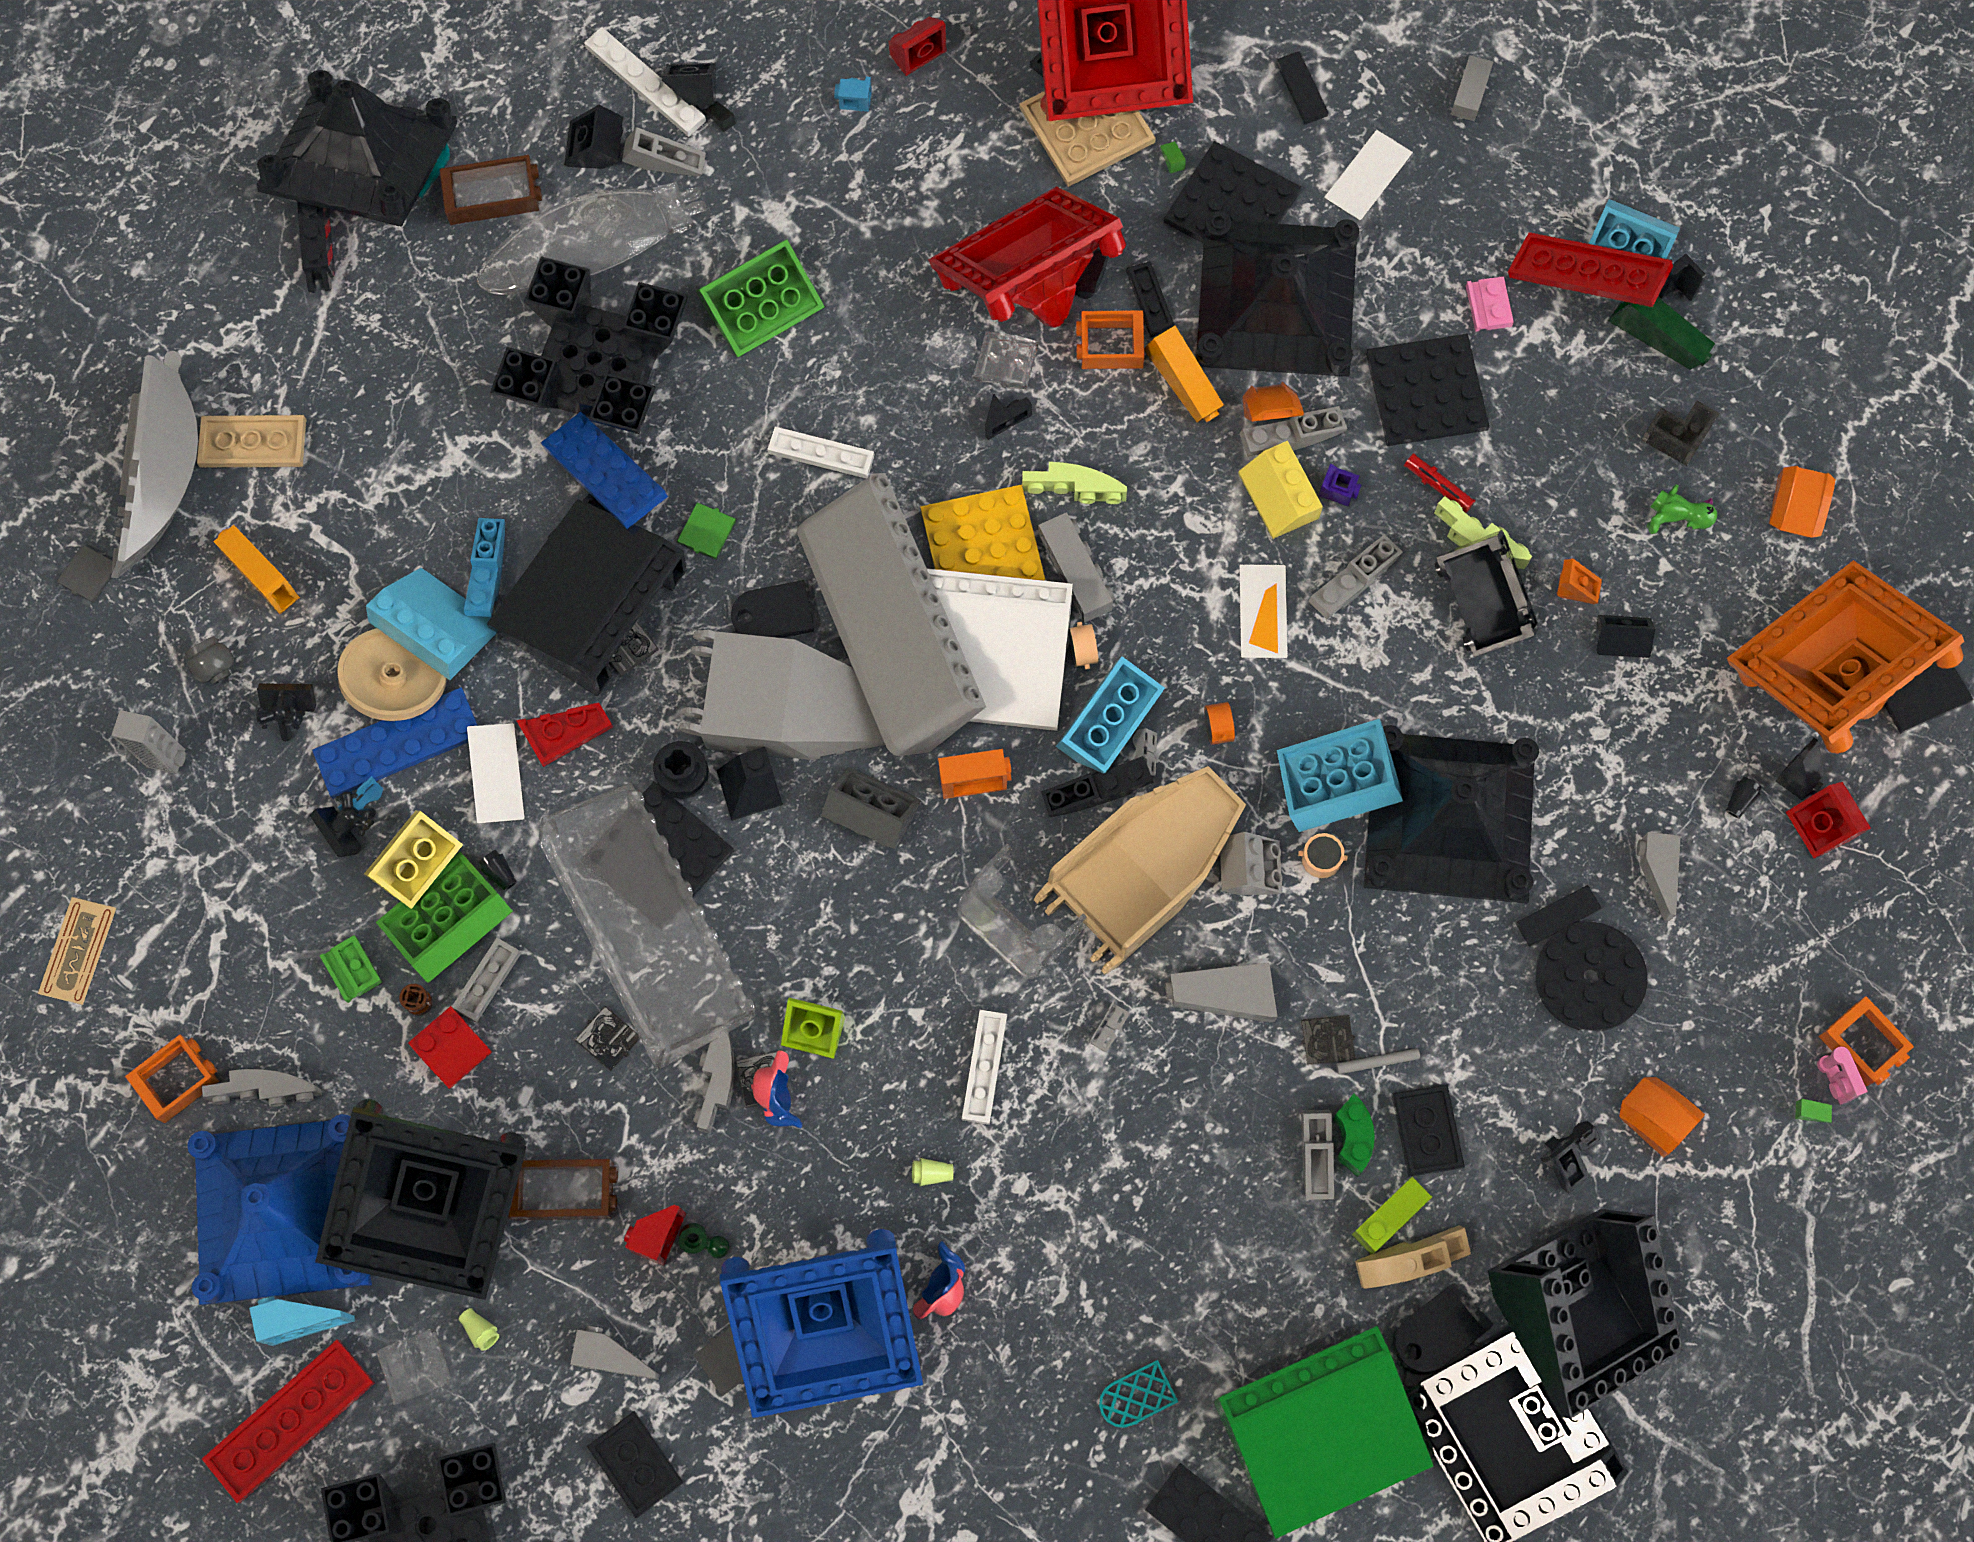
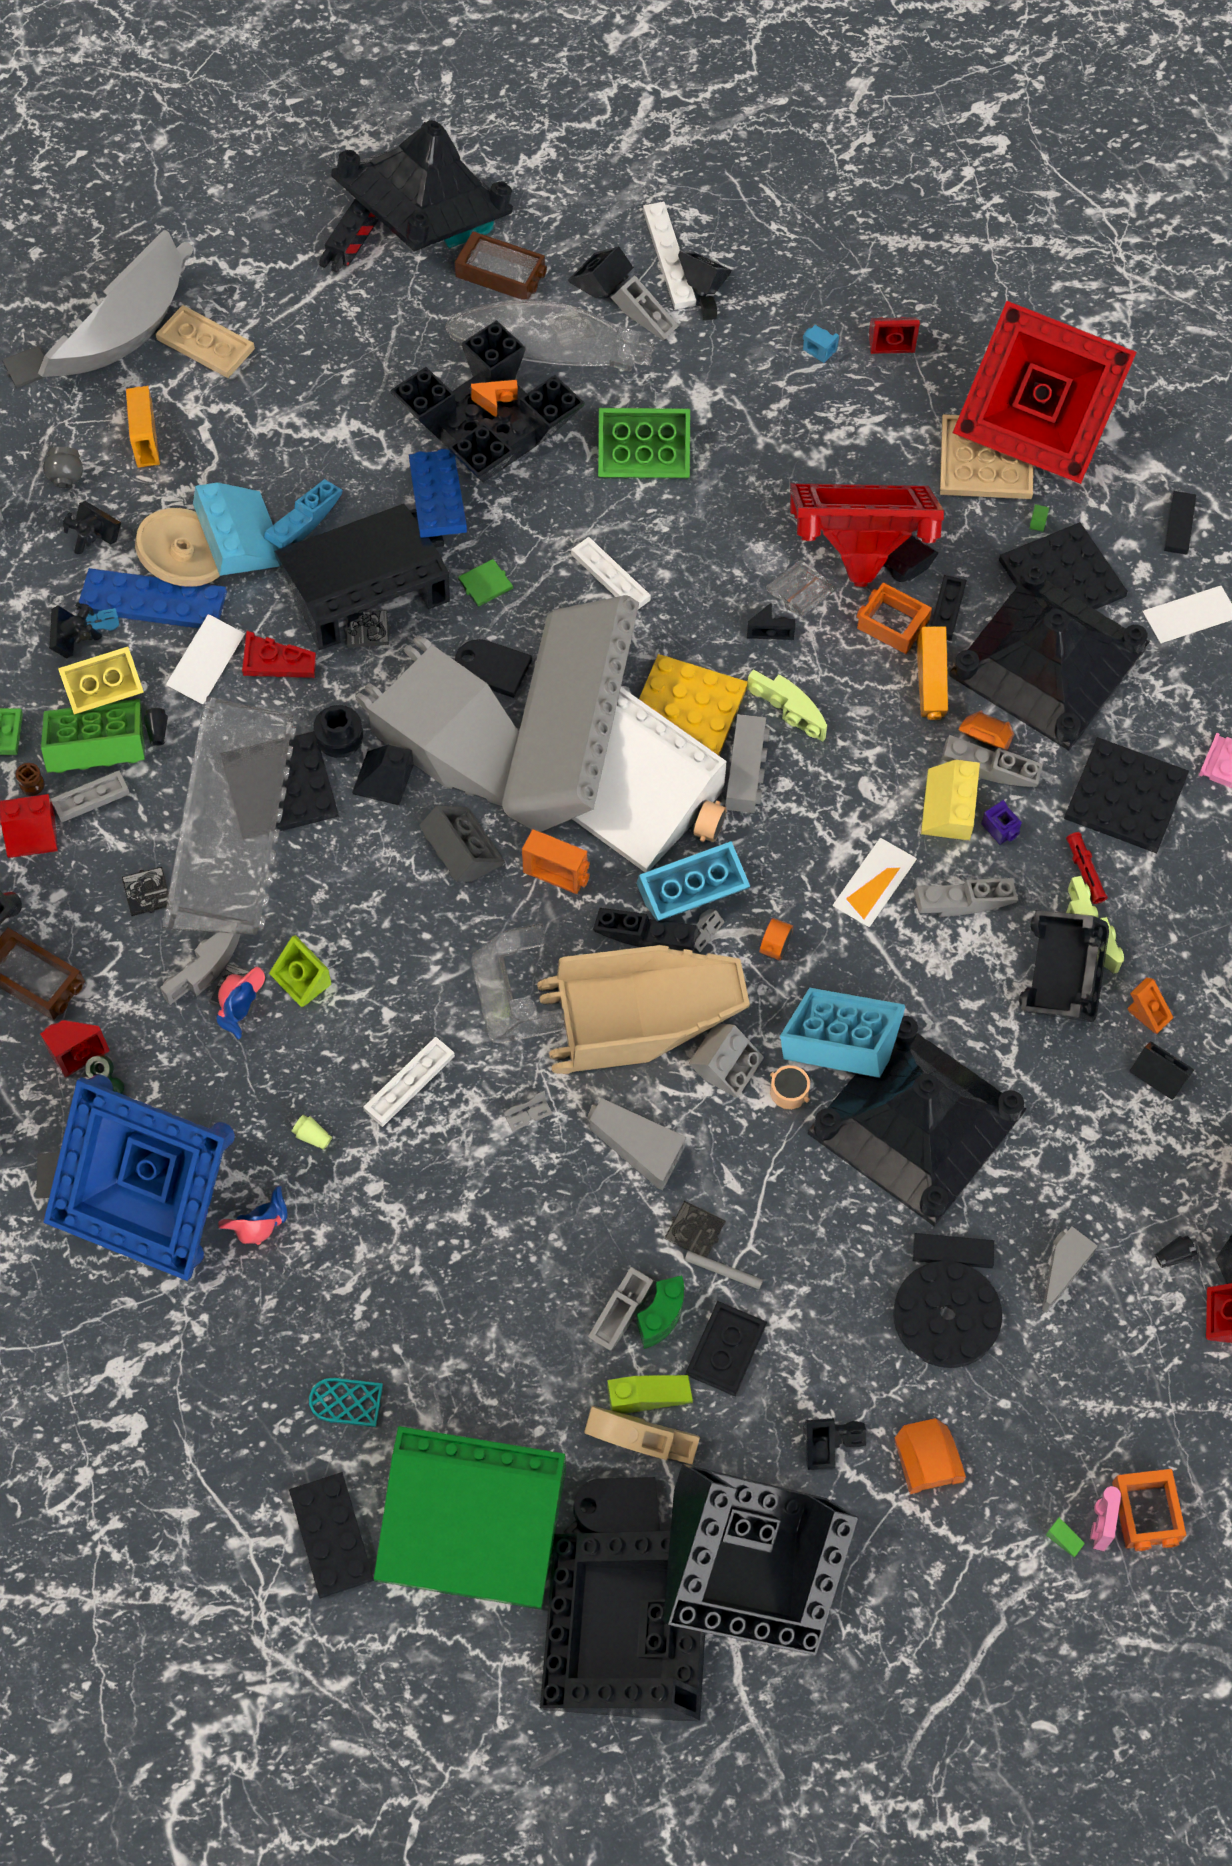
camera: 30 degrees right, 10 degrees down
none -> orange slope [471,380,518,417]

